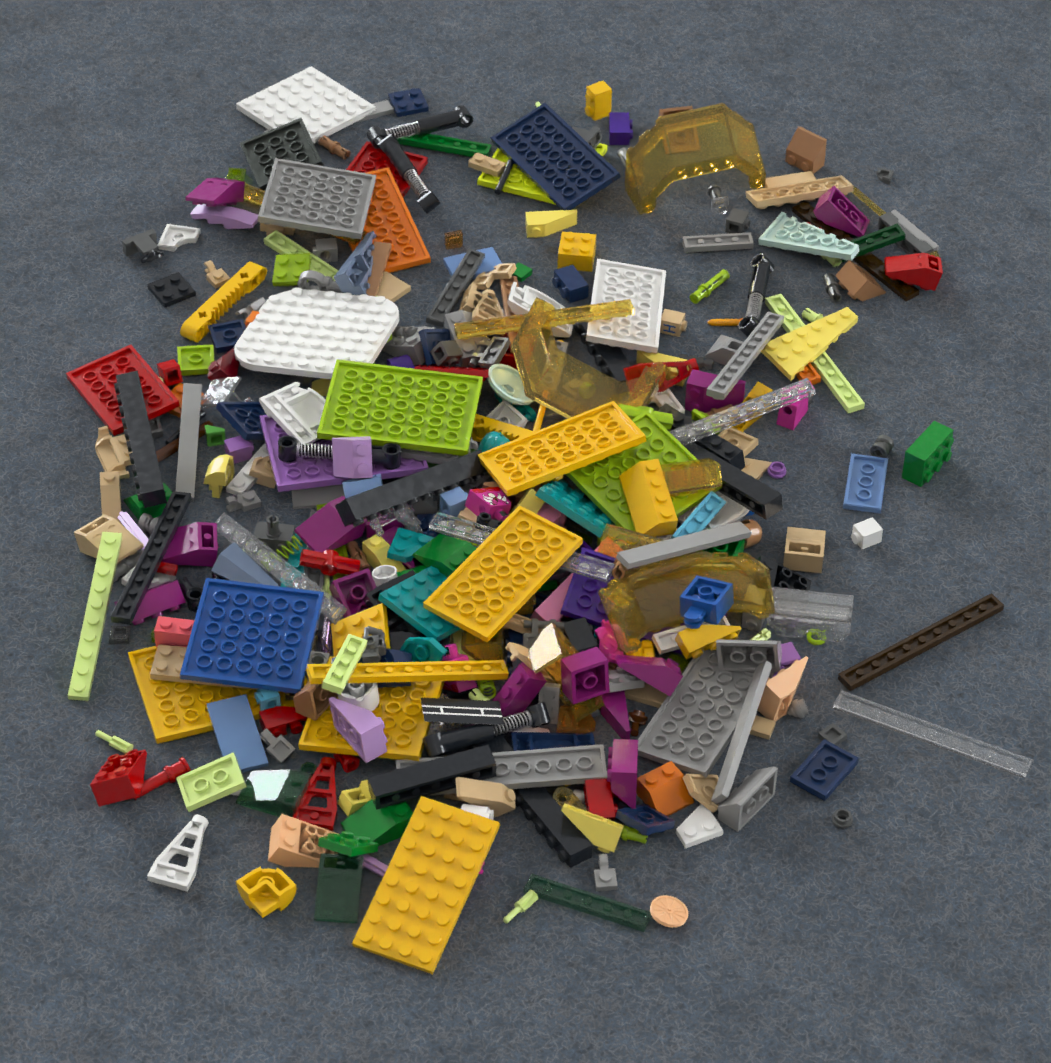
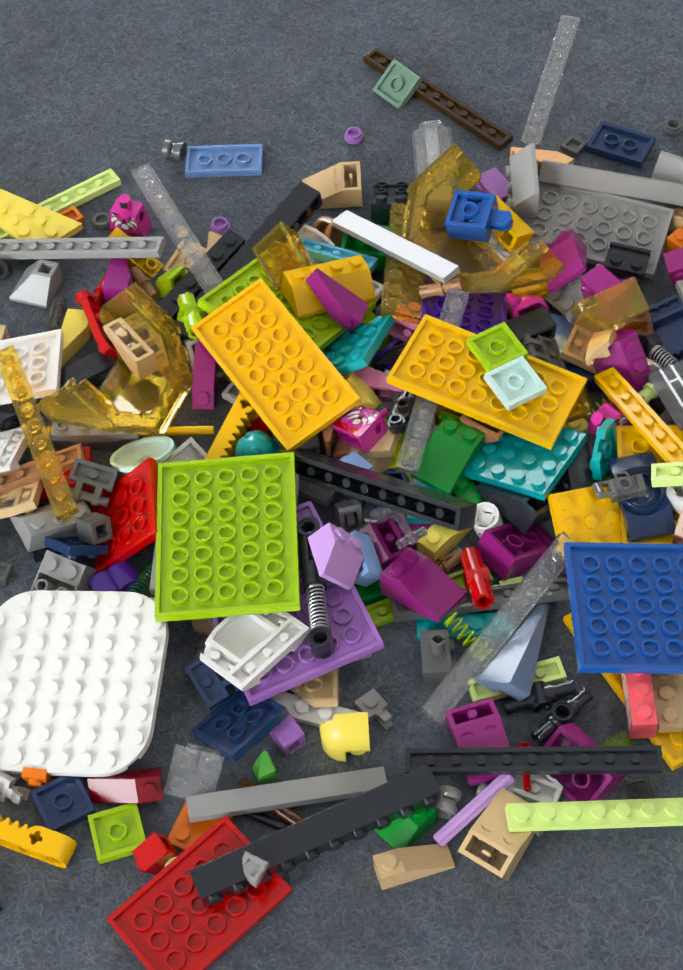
camera: 95 degrees left, 10 degrees up
tan plate [95,426,132,479] -> none
white brick [851,517,883,549] -> none
green brick [902,421,954,487] -> none
none -> tan slope [103,317,158,380]
none -> light grey tile [242,851,269,888]
none -> magenta slope [305,268,369,332]
none -> medium lavender plate [344,127,363,145]
none -> sand green plate [372,59,423,111]
none -> lime plate [466,322,528,372]
none -> light aqua plate [484,356,547,411]
none -> black plate [604,242,652,279]

